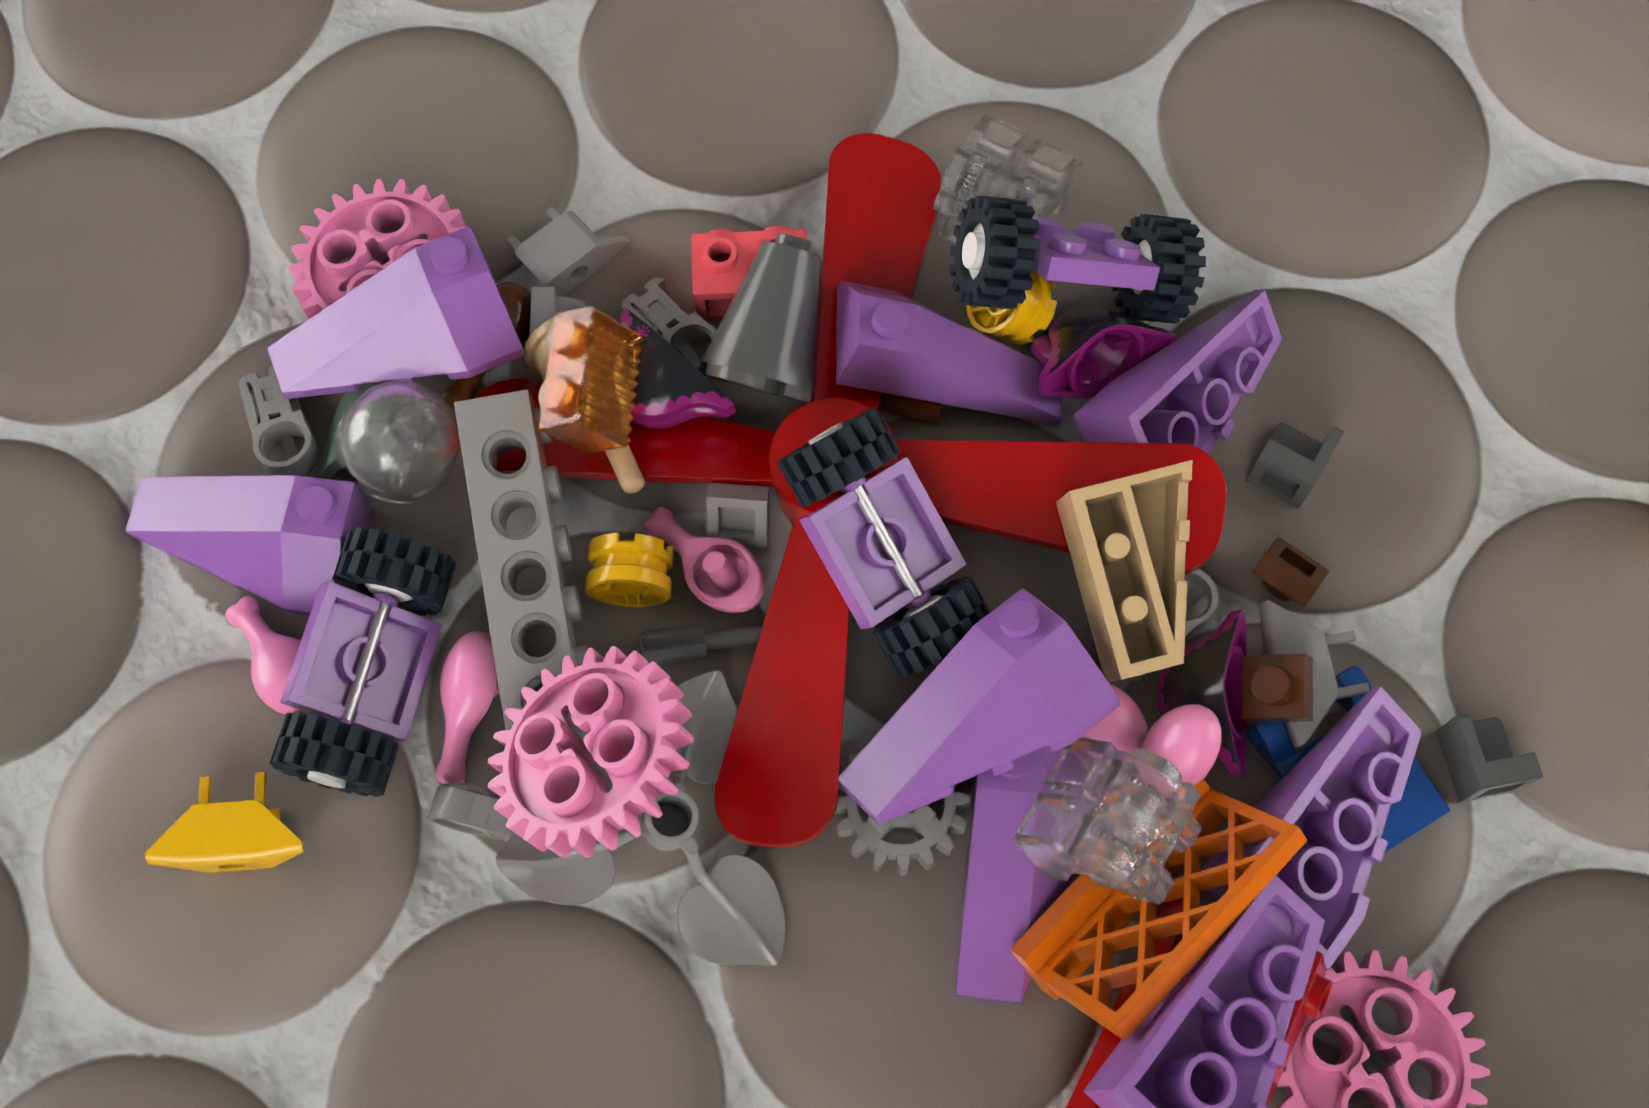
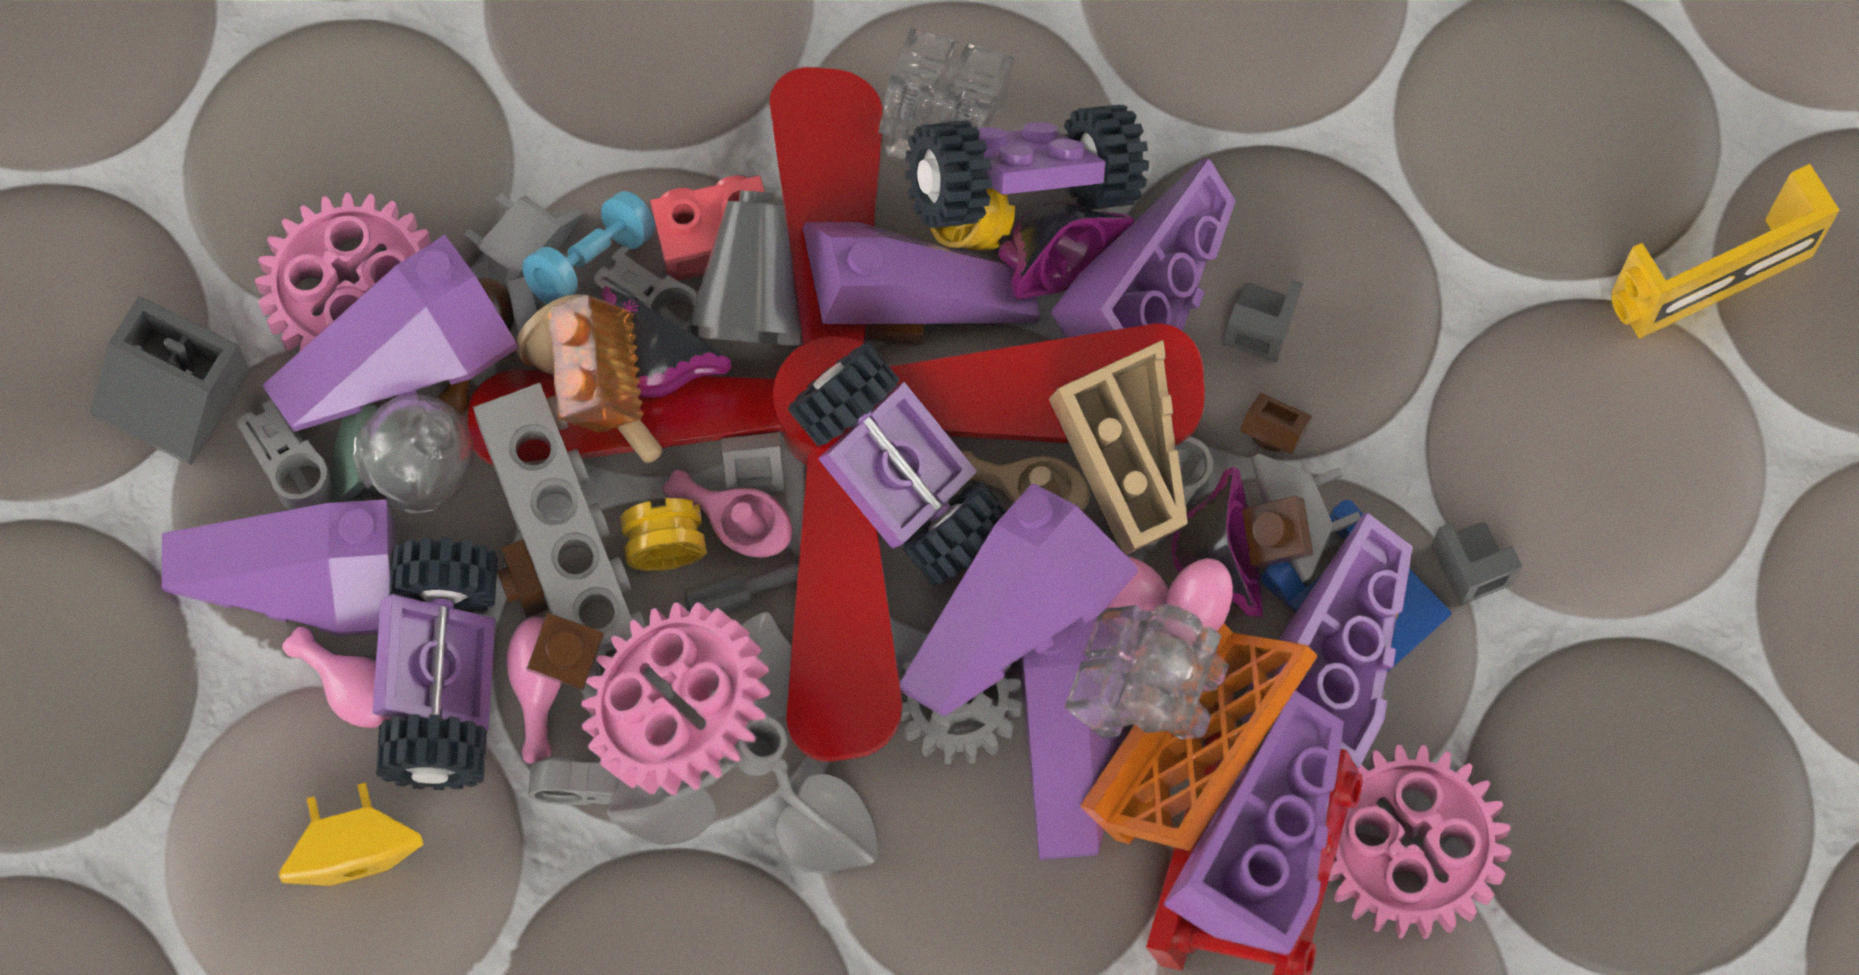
camera: 15 degrees left, 0 degrees up
none -> dark grey slope [90,296,250,466]
none -> reddish brown plate [497,540,548,618]
none -> medium azure wheel [523,191,655,304]
none -> reddish brown plate [526,612,604,691]
none -> tan piece [961,451,1091,512]

